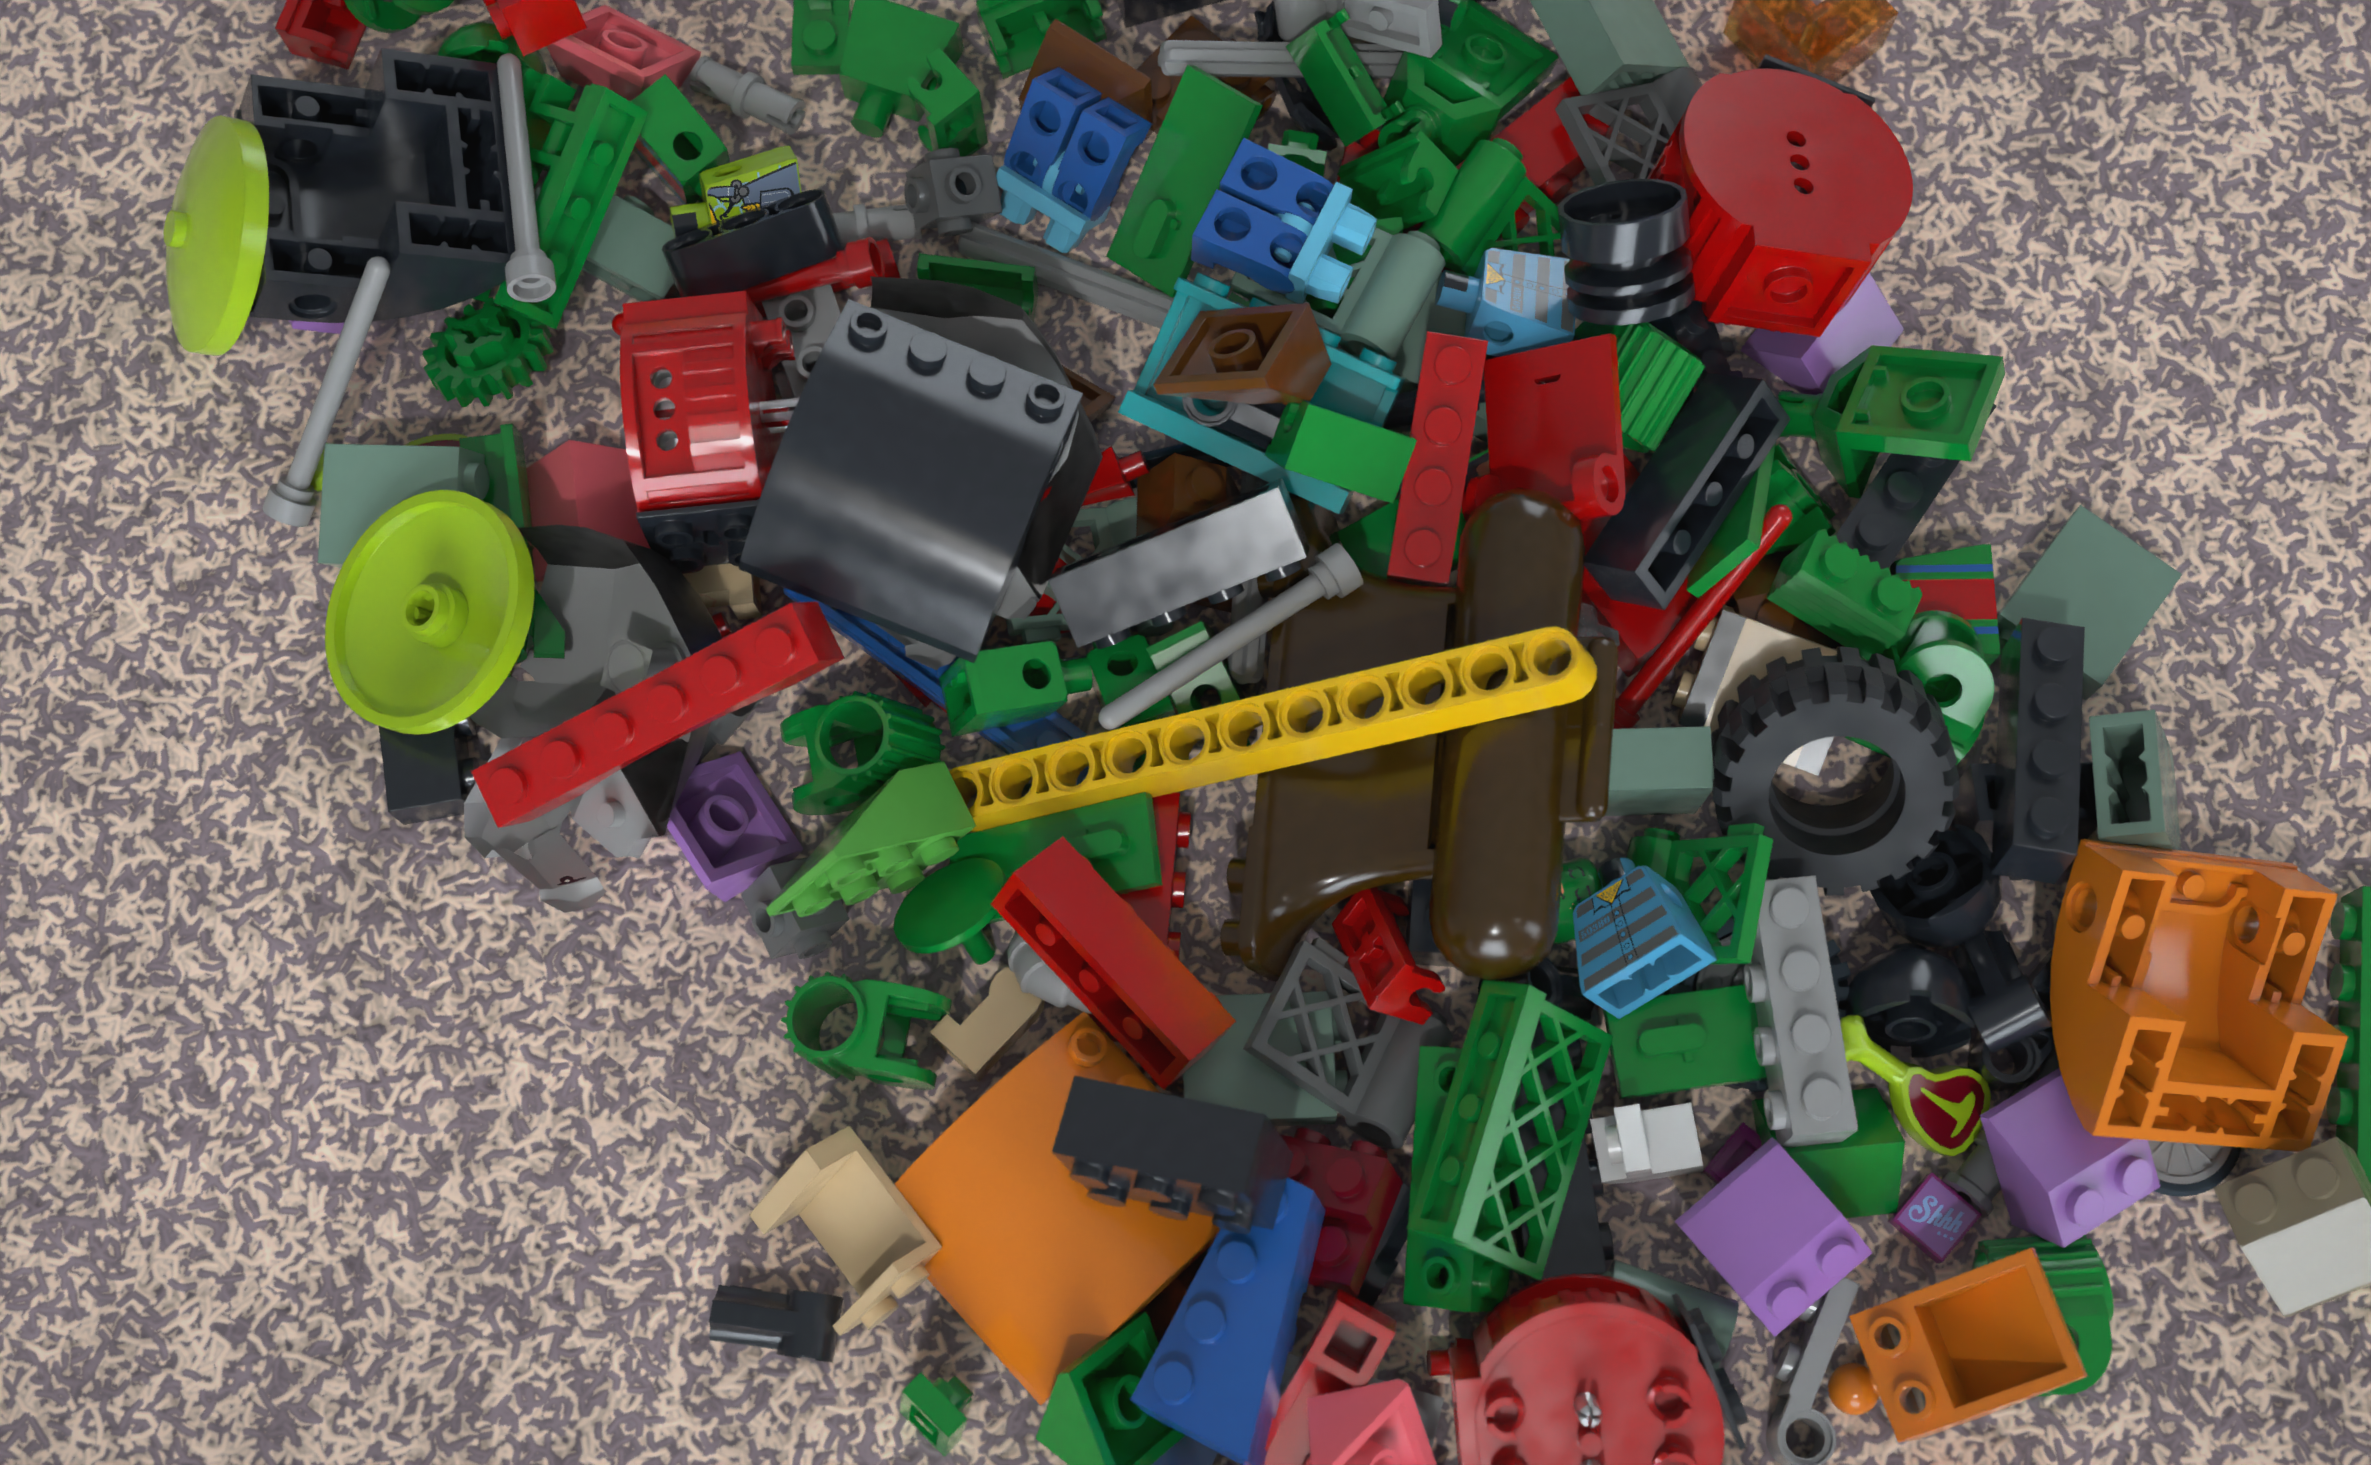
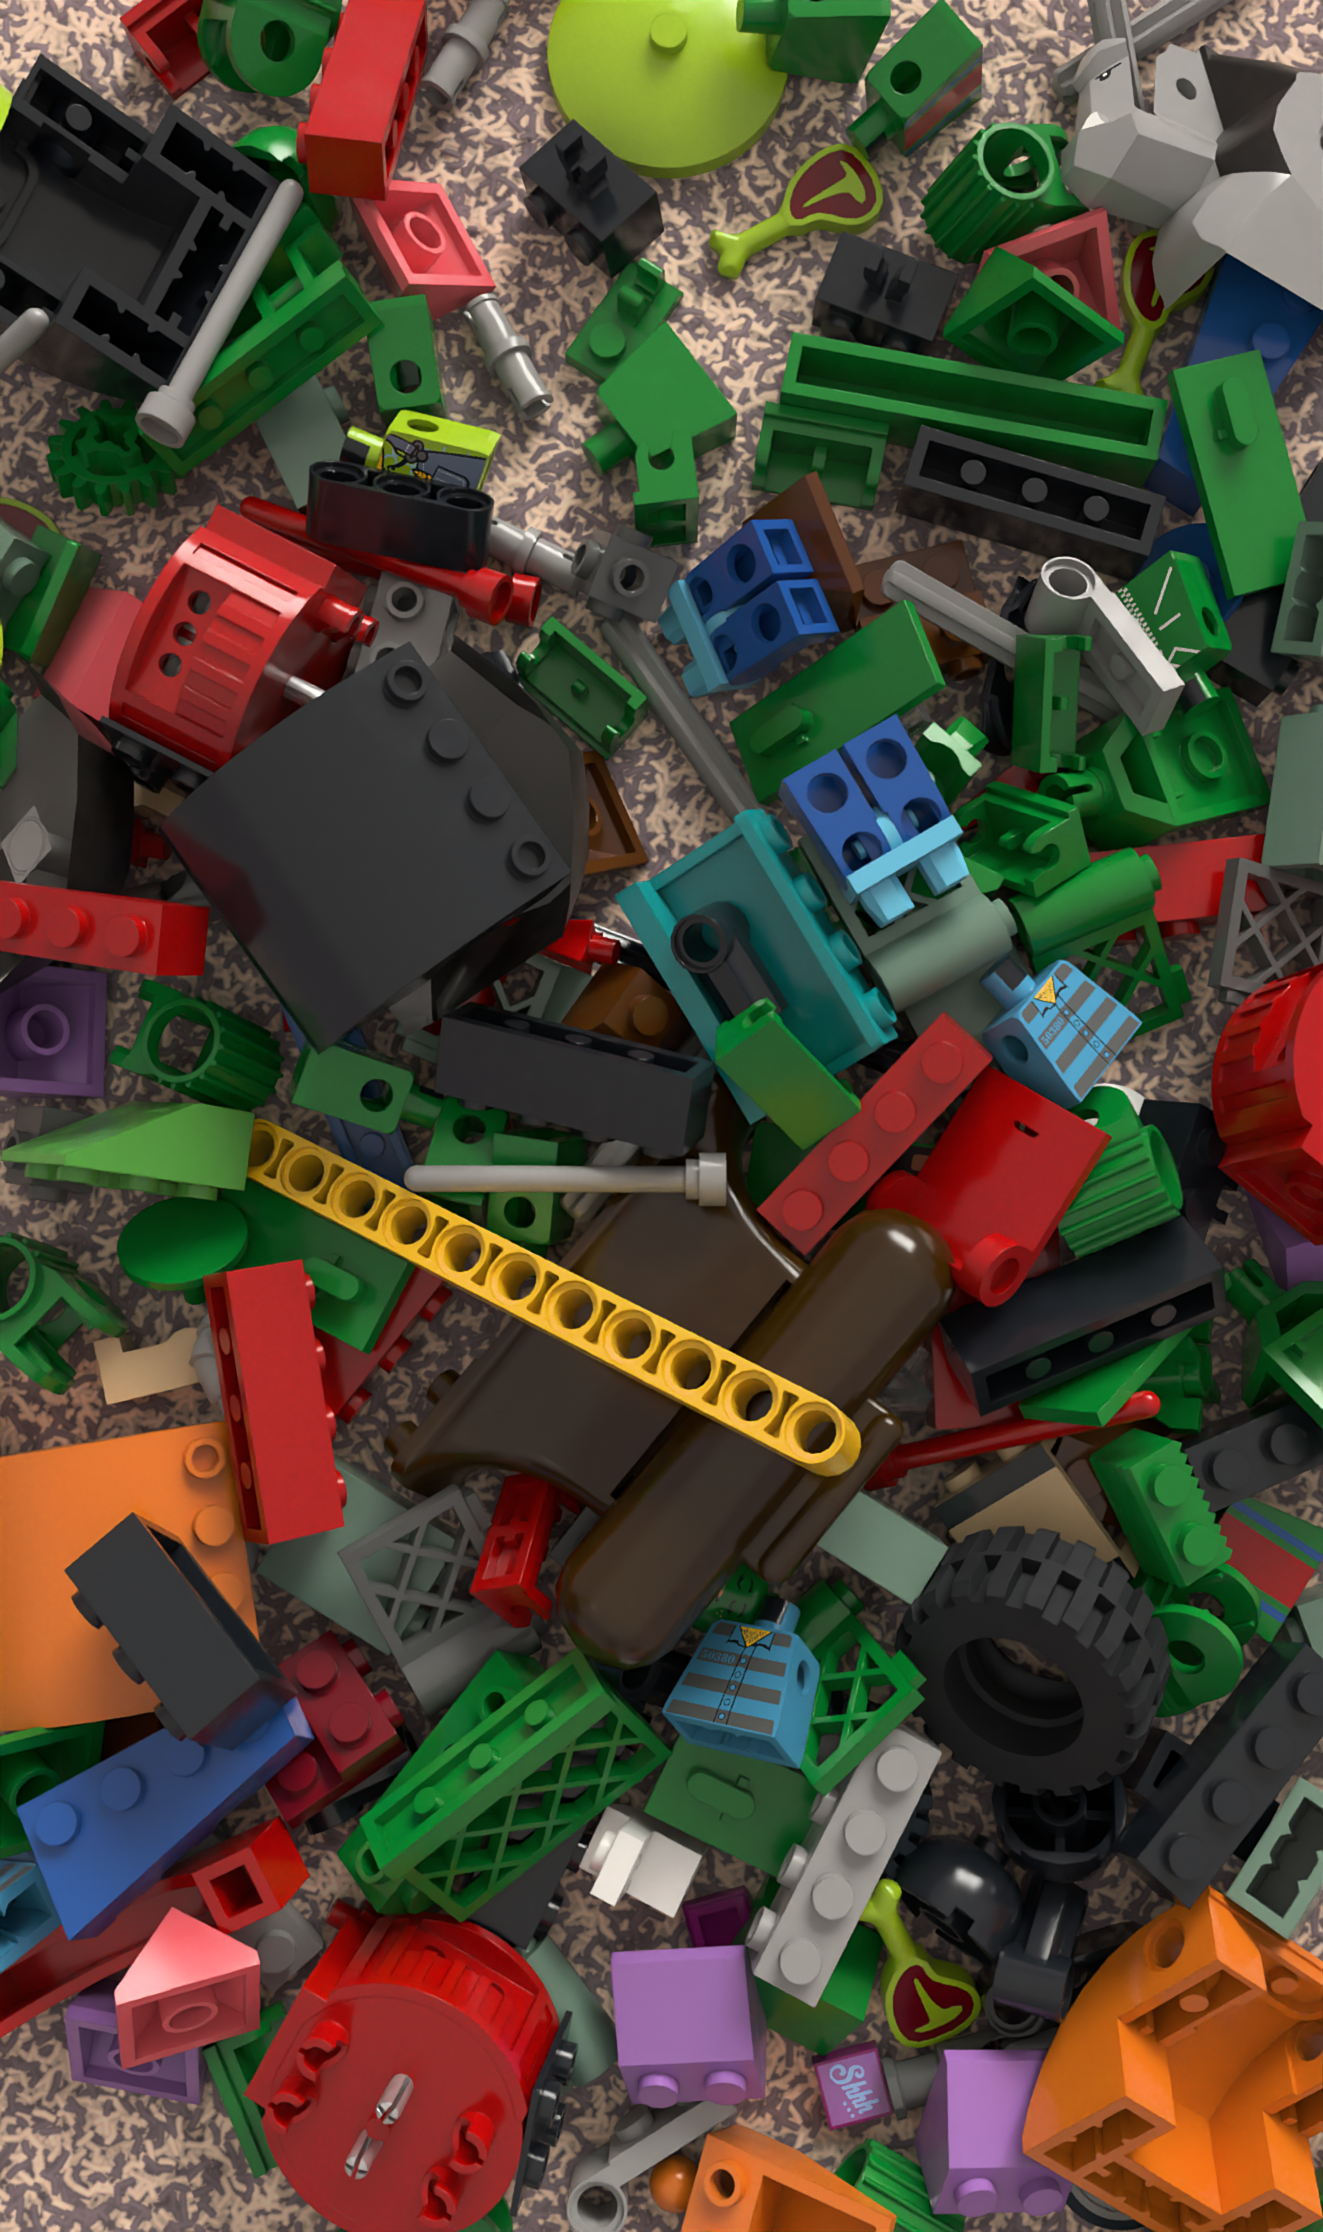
camera: 35 degrees right, 10 degrees up
reddish brown slope [1153,303,1332,405] -> none
black wheel [1558,179,1695,325] -> none

